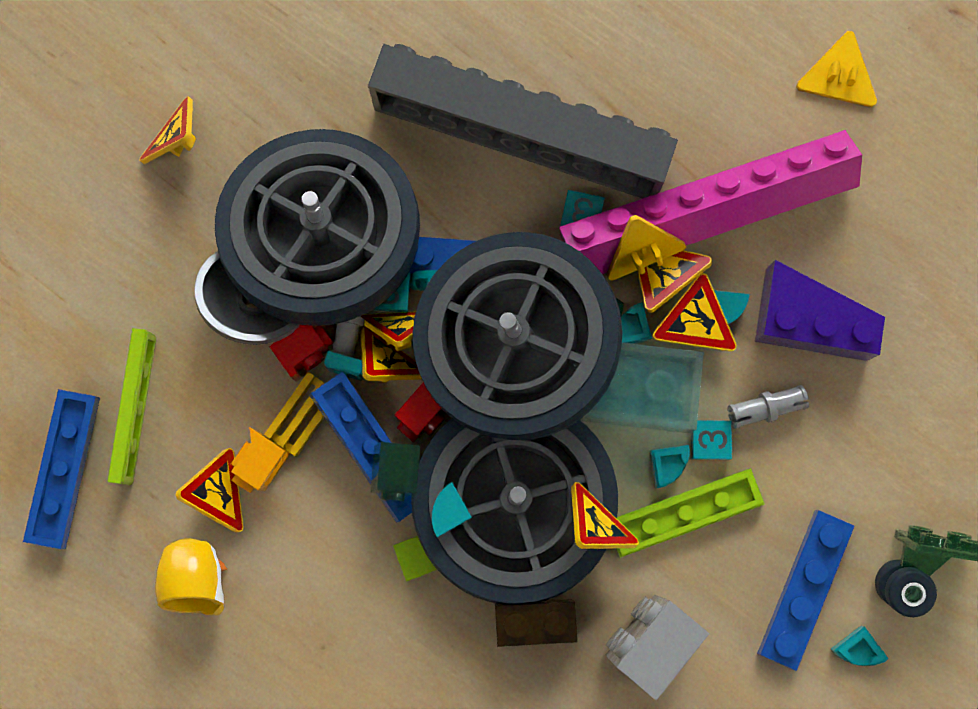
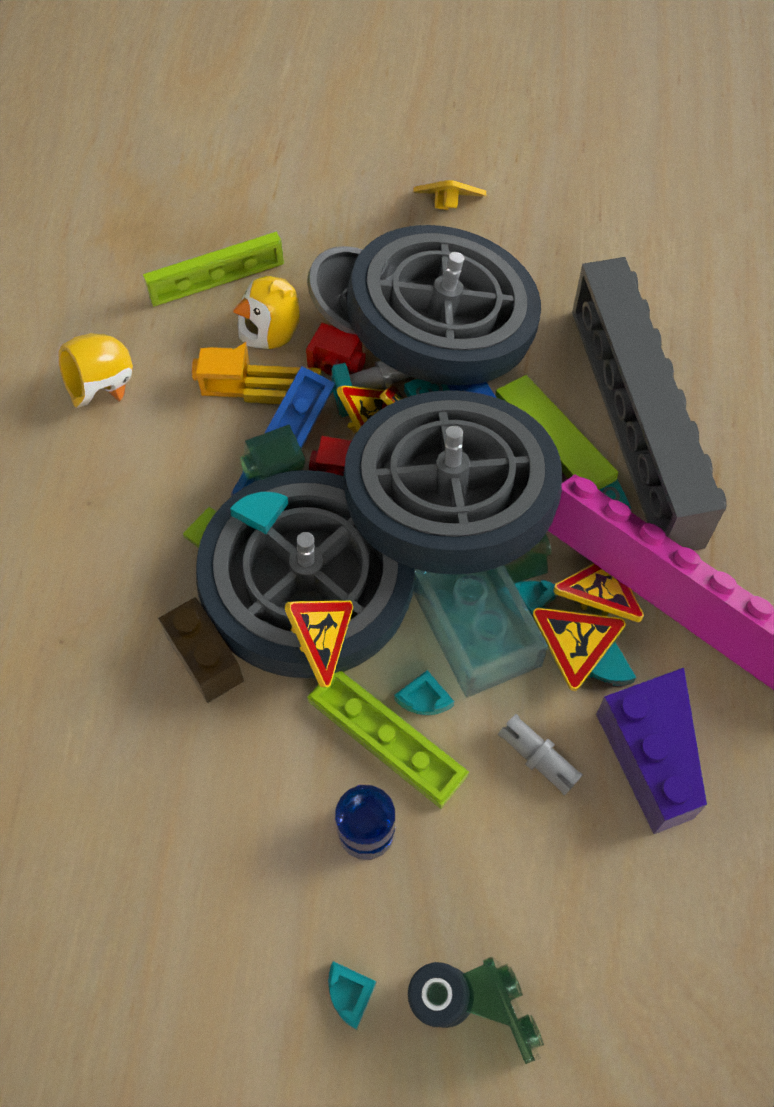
camera: 60 degrees right, 20 degrees down
blue plate [23,389,100,549] -> none
piece [176,448,244,533] -> none
light grey brick [606,595,709,700] -> none
yellow piece [607,215,686,281] -> none
teal tile [691,420,732,460] -> none
blue plate [757,510,854,671] -> none
none -> yellow piece [233,276,300,349]
none -> clear blue wheel [335,785,395,860]
none -> lime tile [495,375,618,490]

